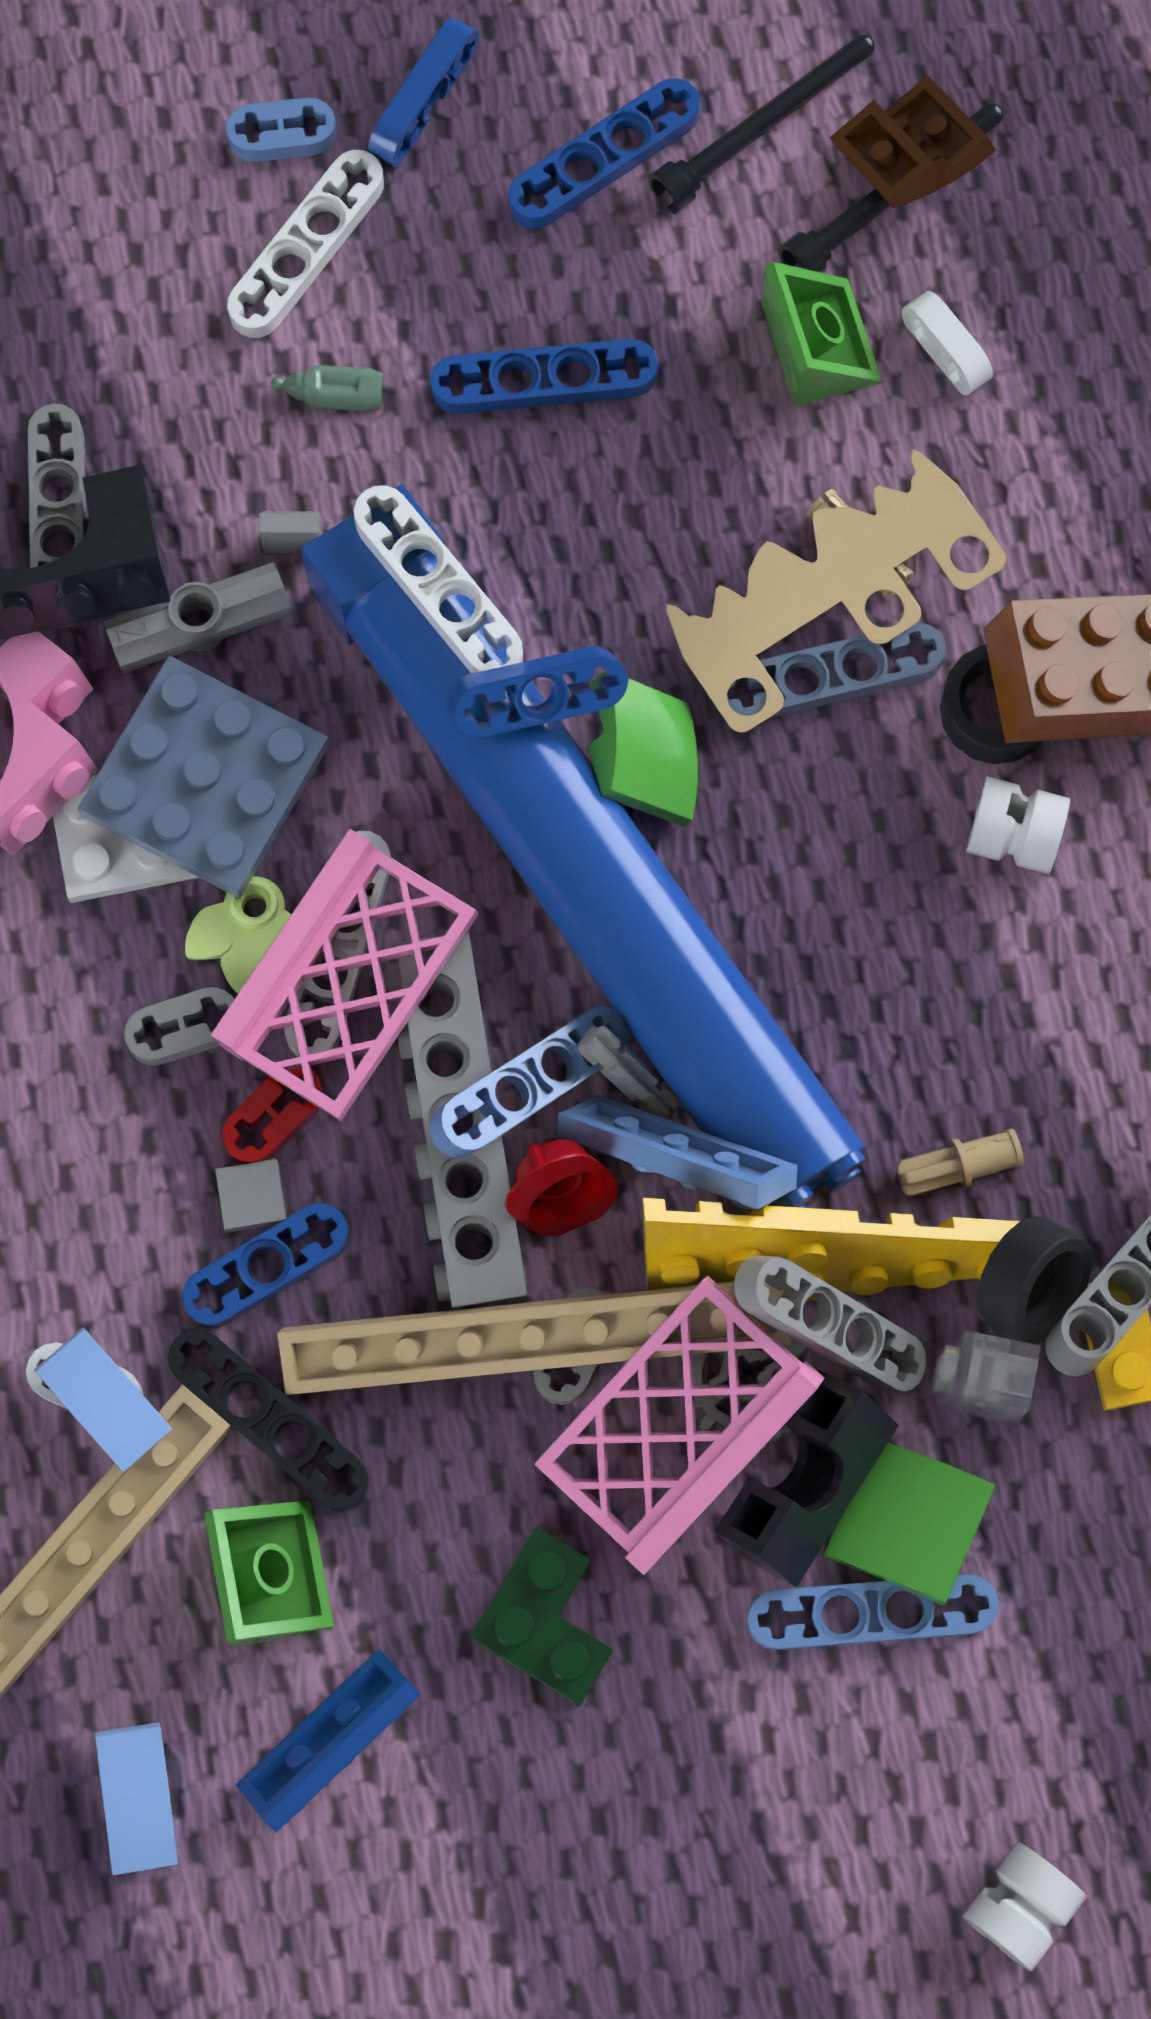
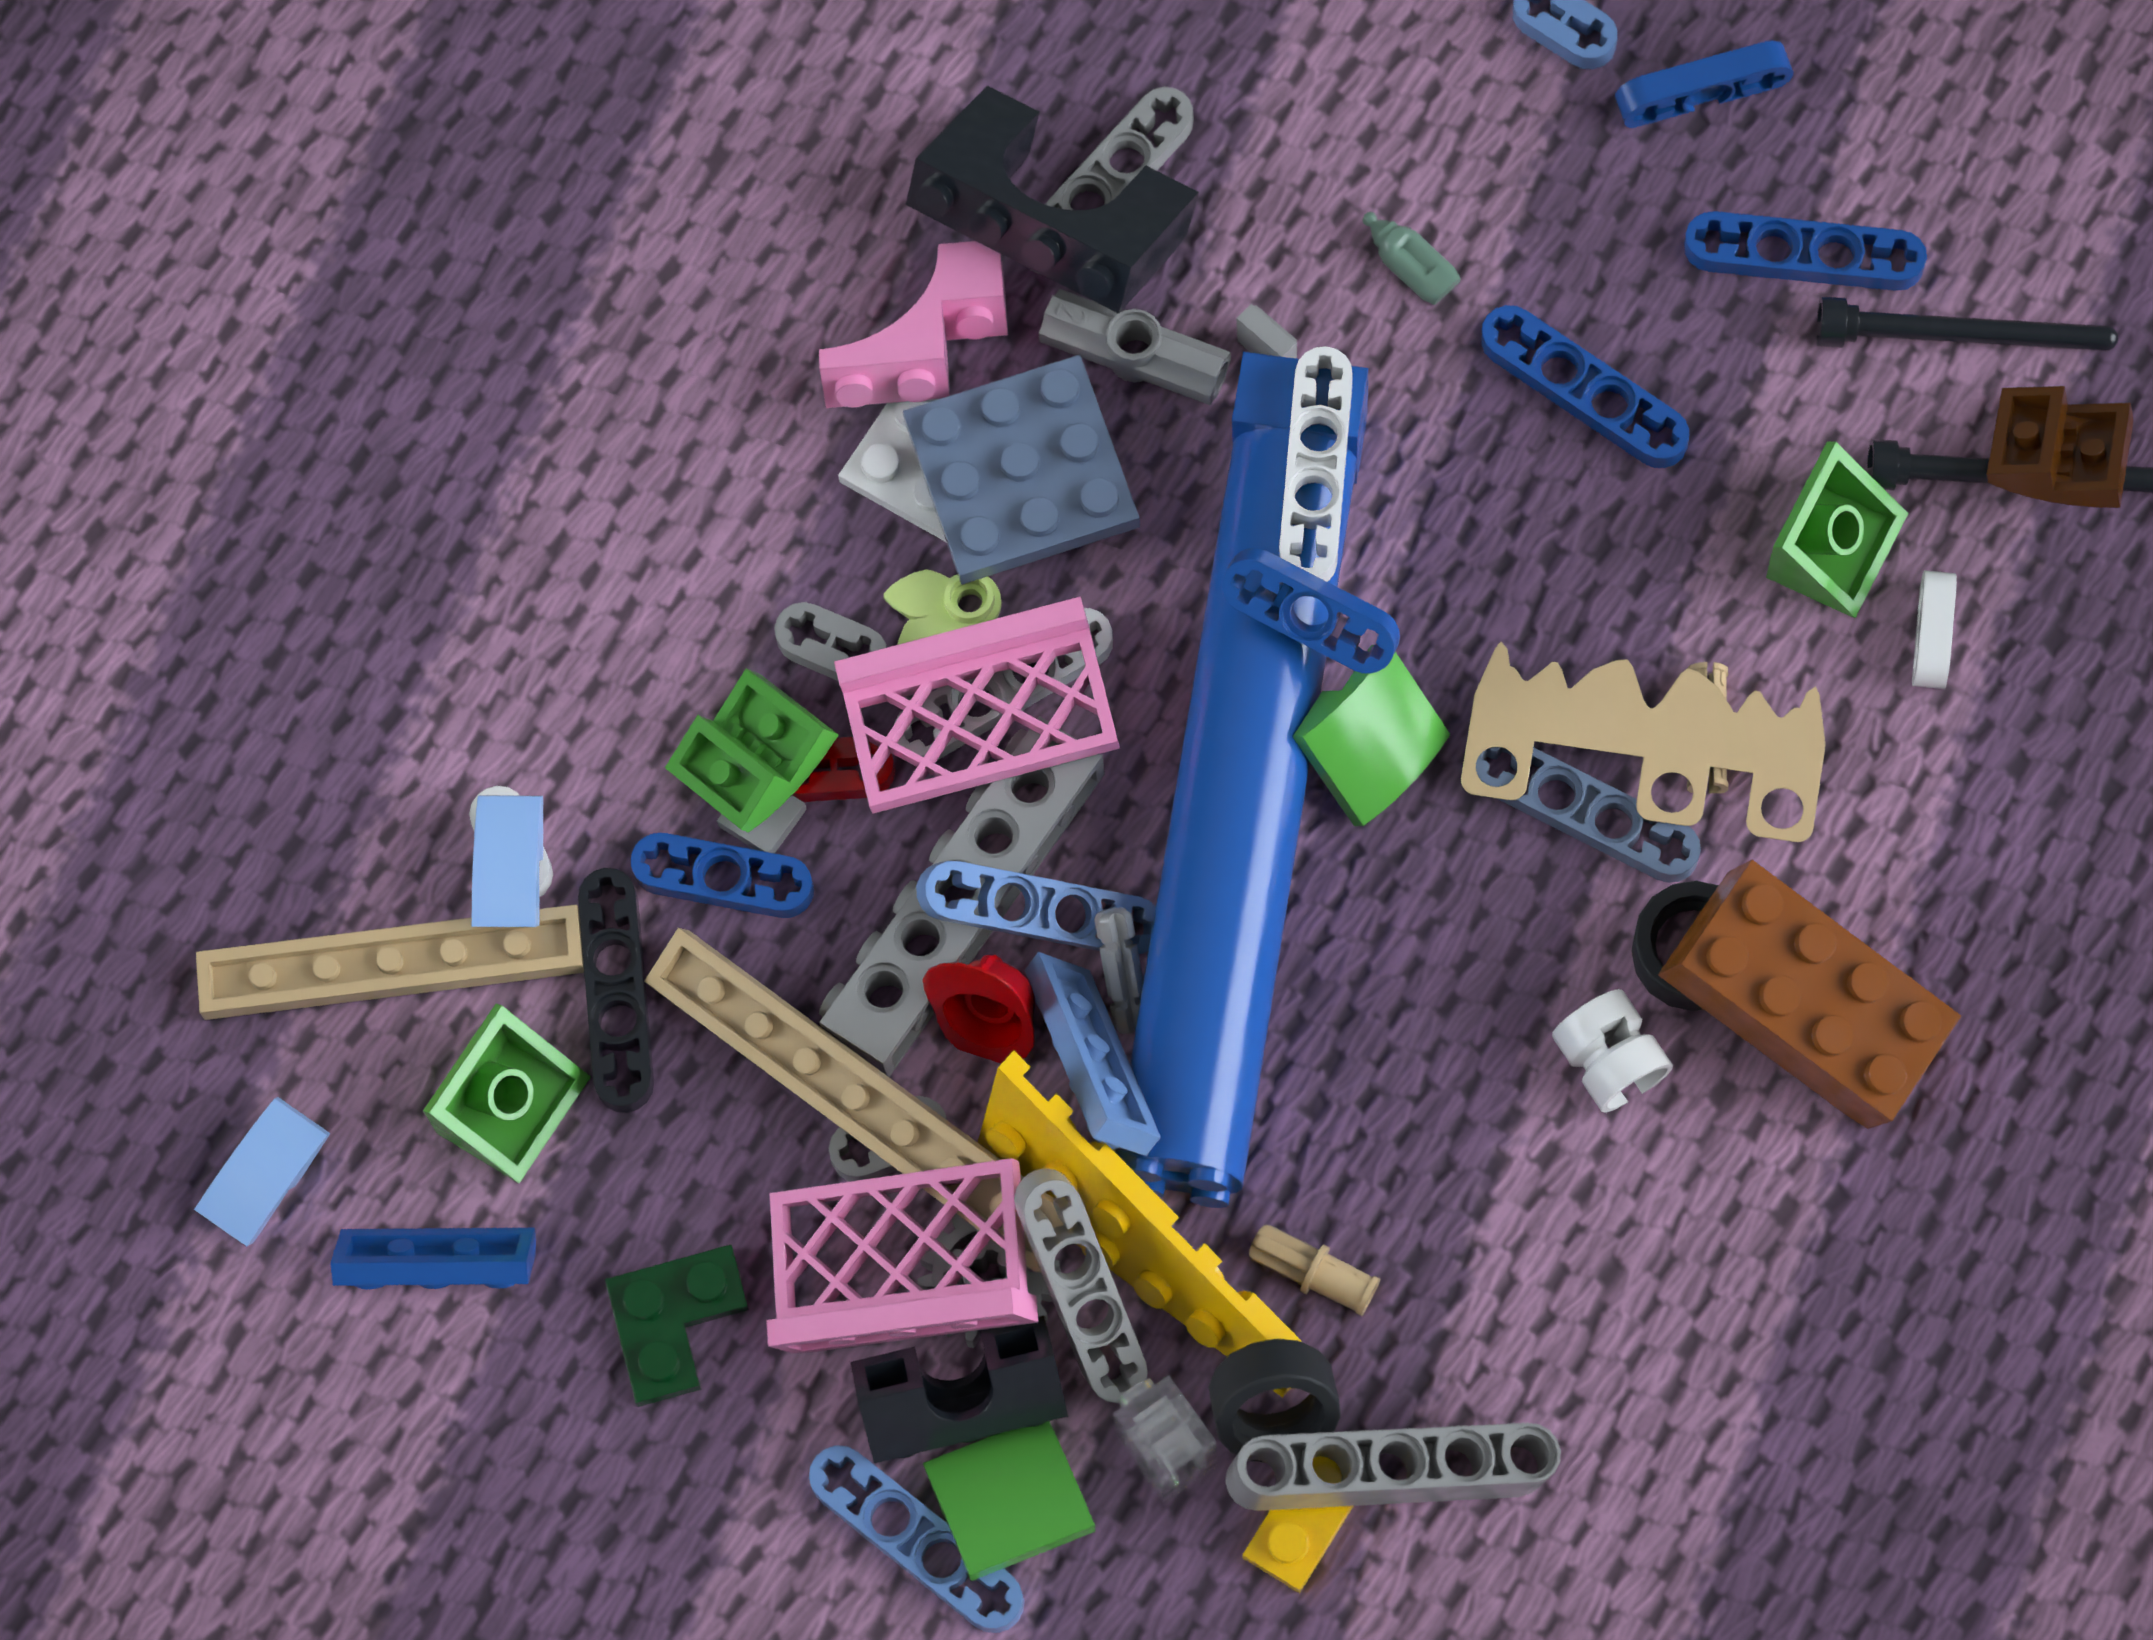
camera: 50 degrees right, 5 degrees down
white beam [227,150,384,338] -> none
none -> bright green slope [665,668,838,833]

